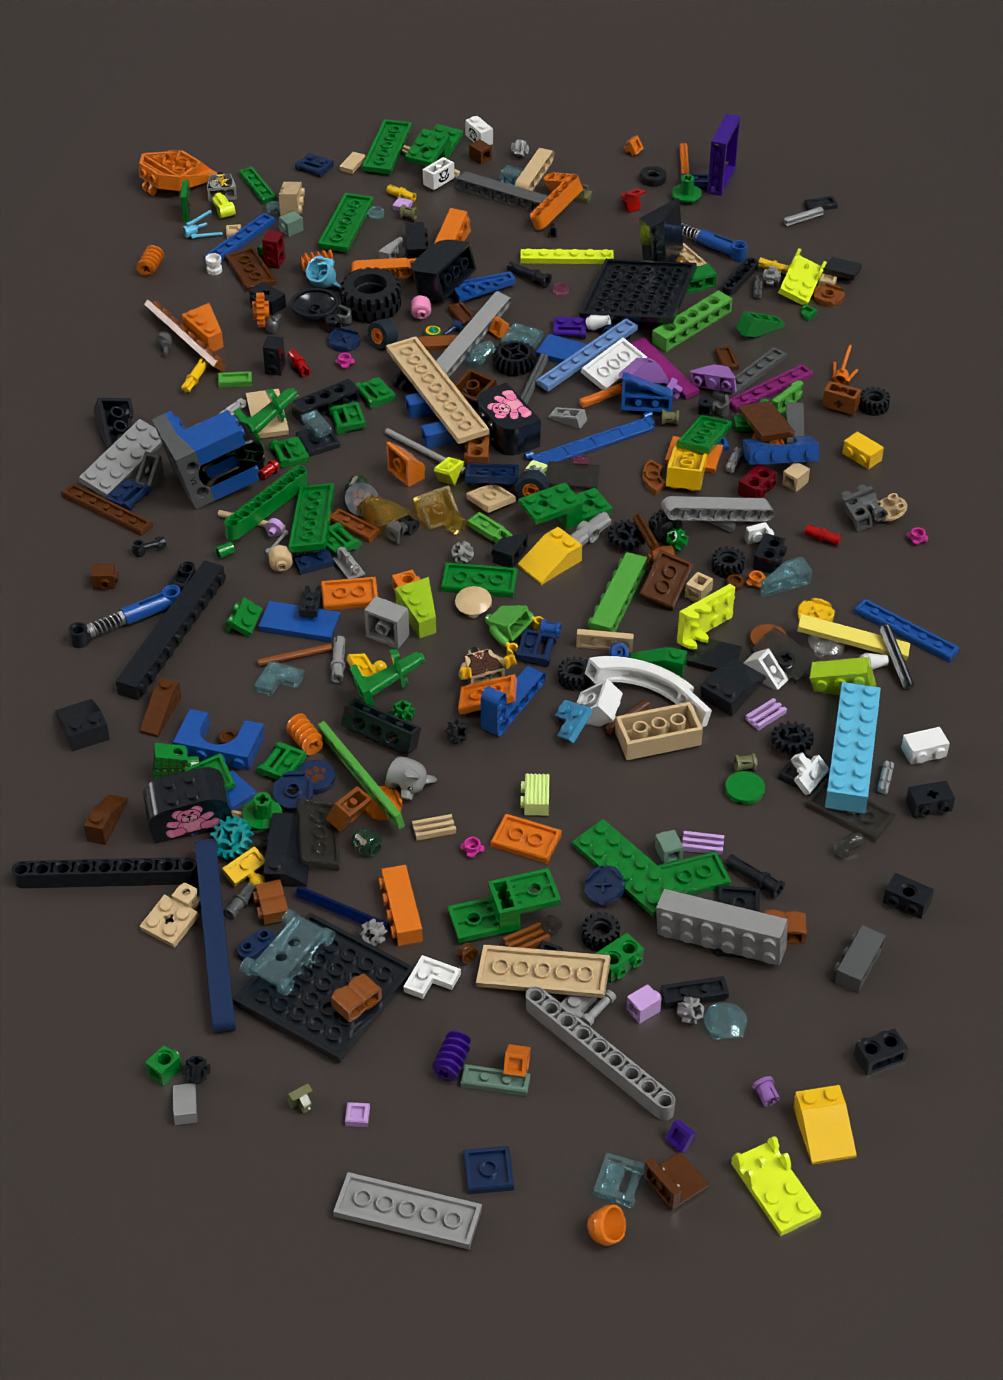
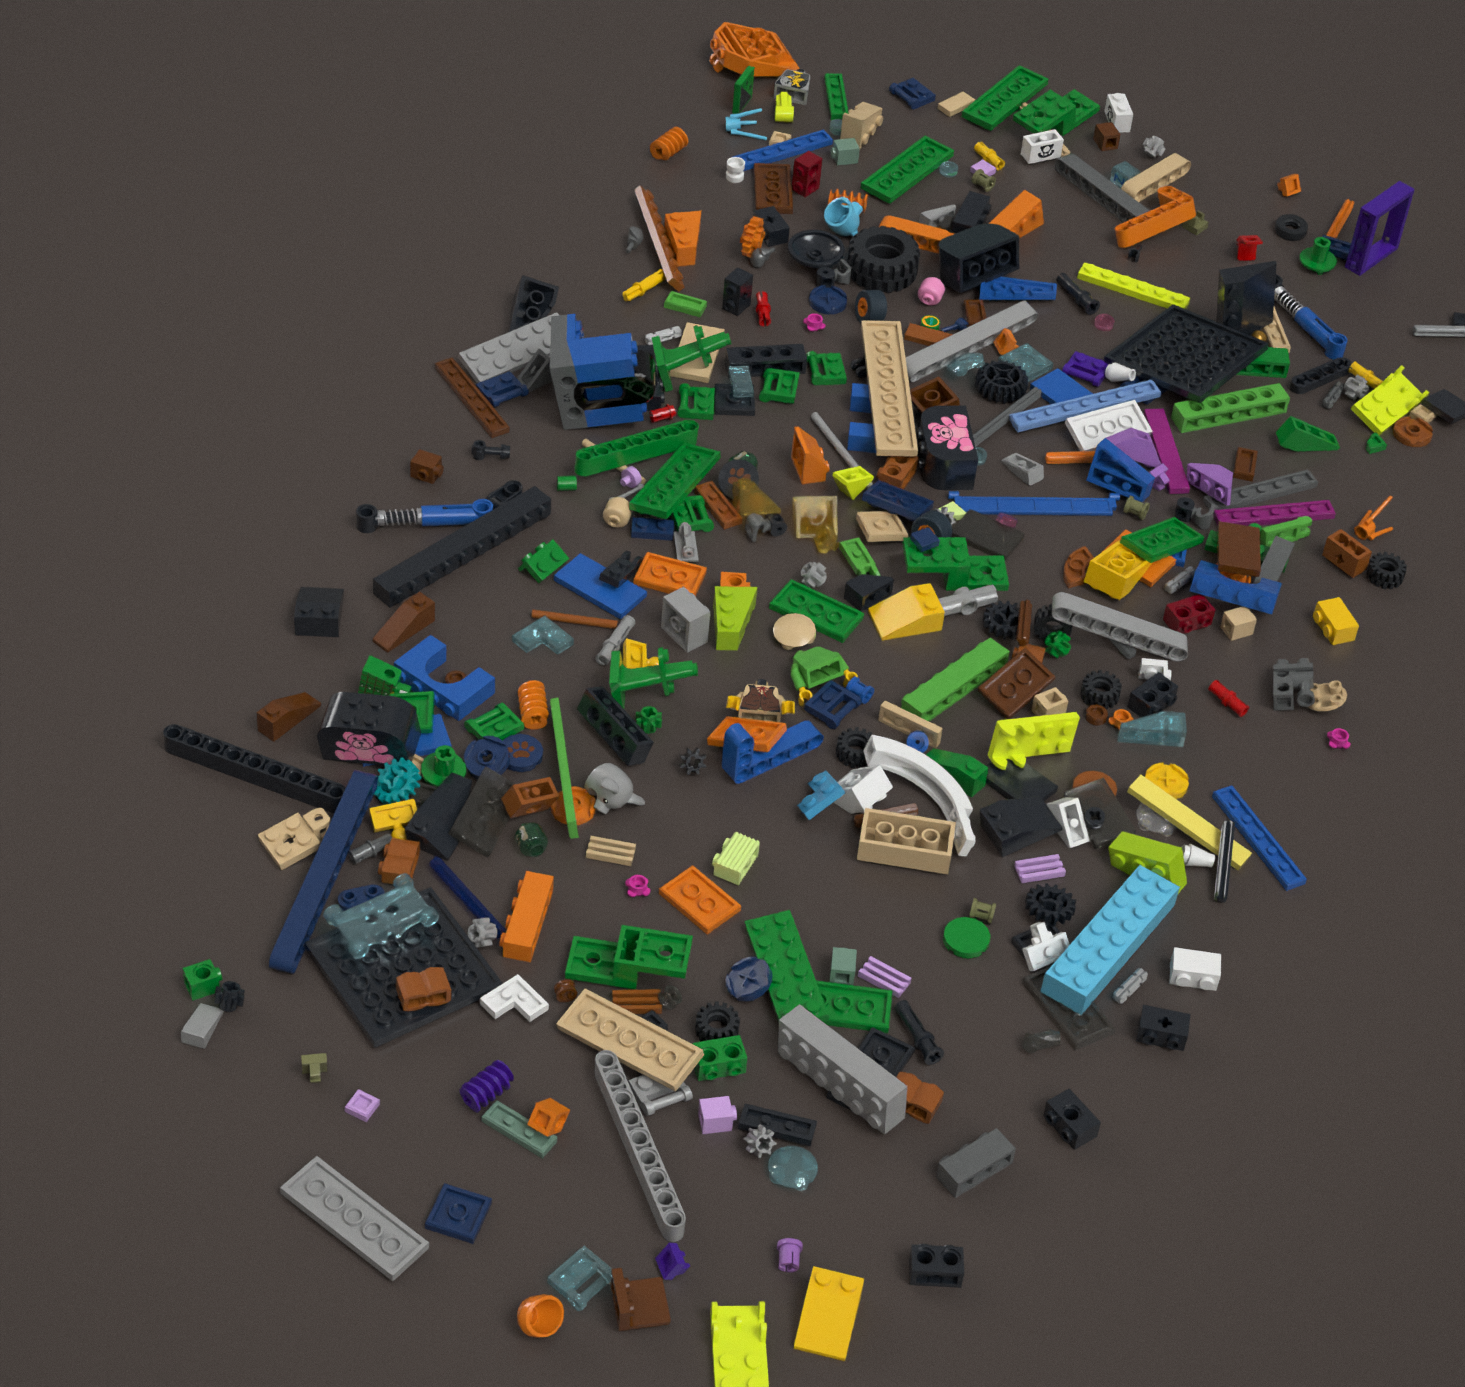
camera: 20 degrees right, 0 degrees up
none -> dark blue tile [910,527,940,552]

